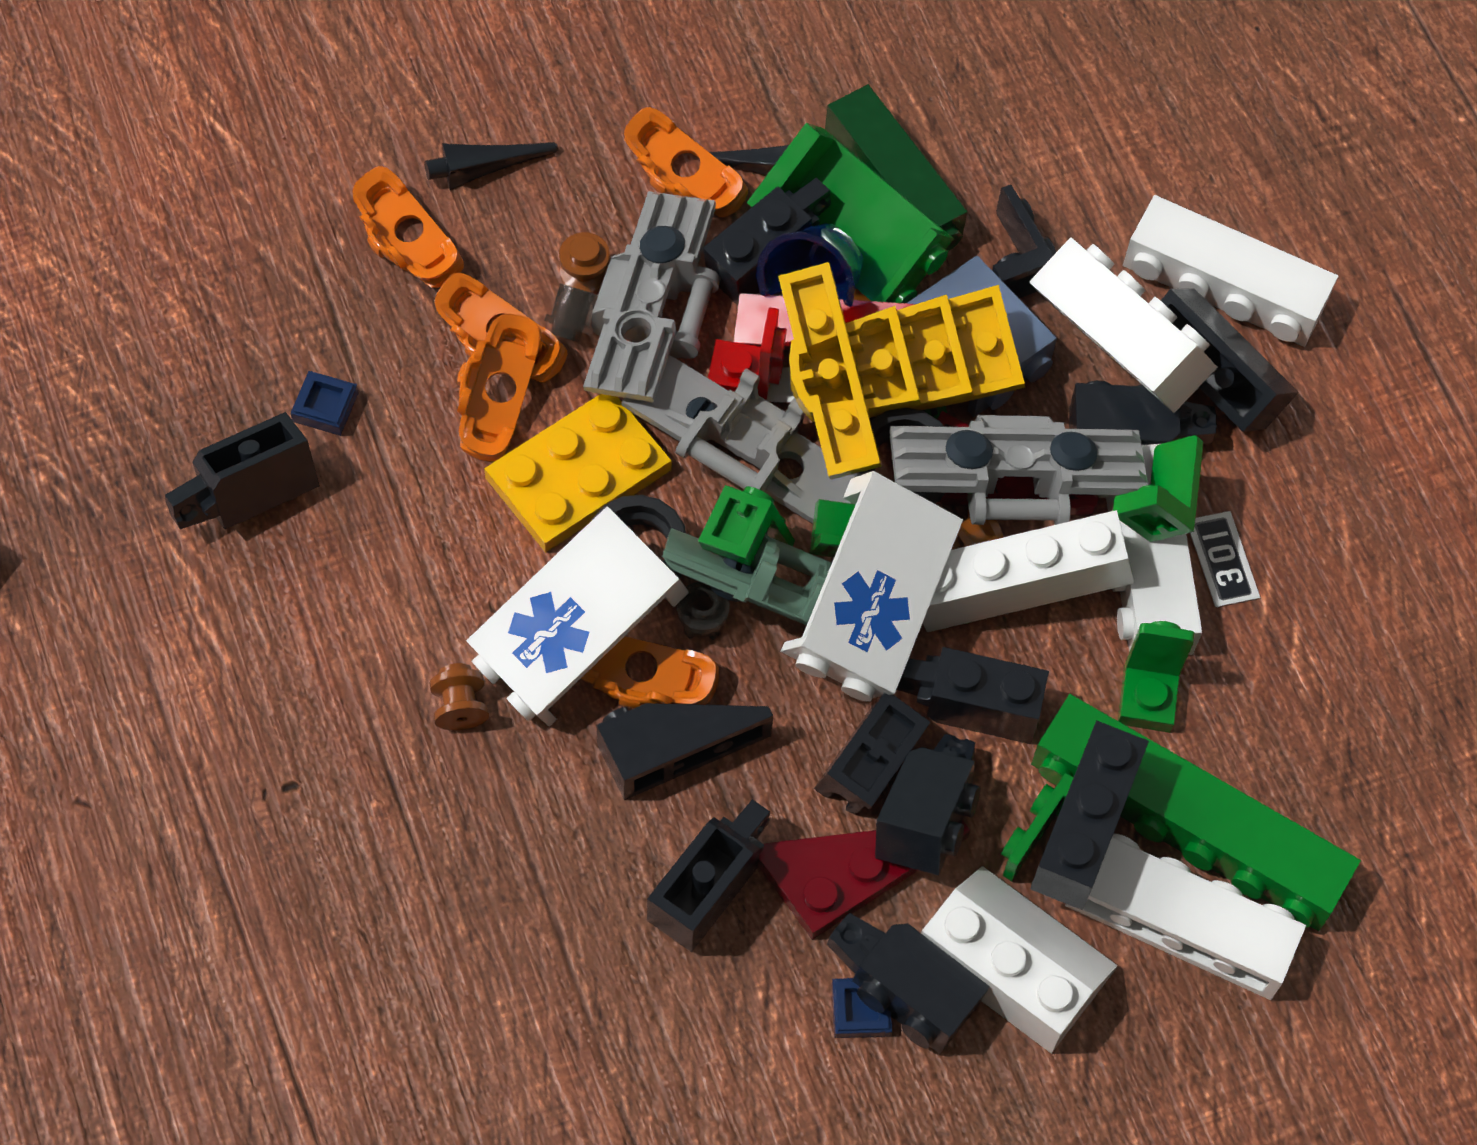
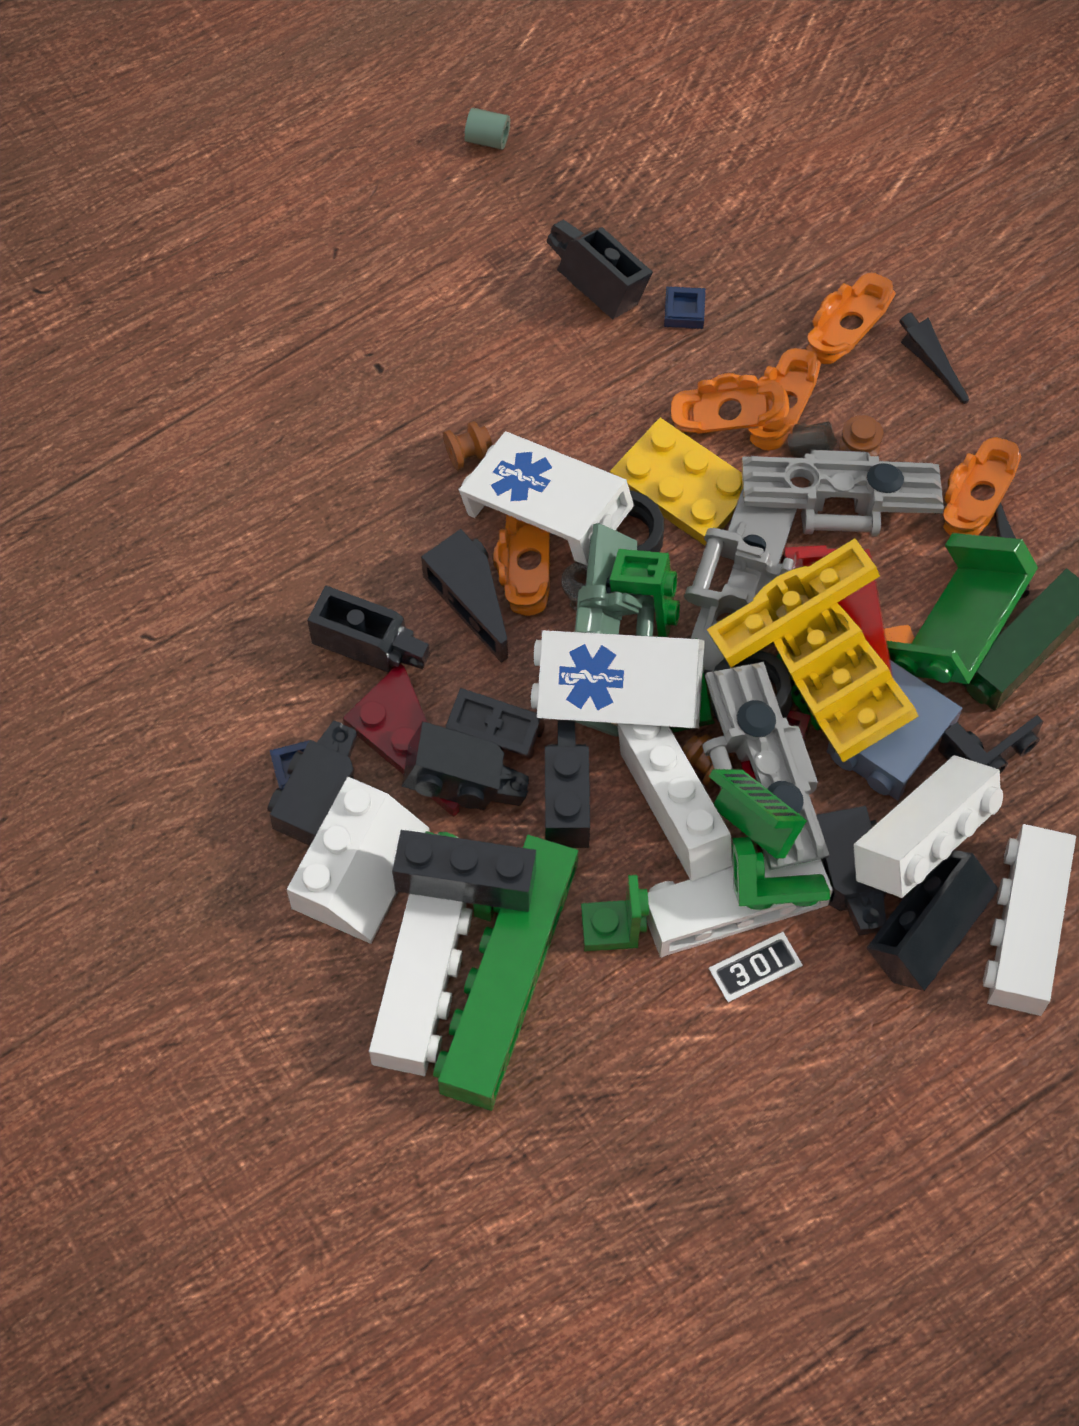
camera: 80 degrees right, 0 degrees up
black hinge [703,178,831,306] -> none
clear blue helmet [756,223,864,307] -> none
none -> green panel [709,769,807,859]

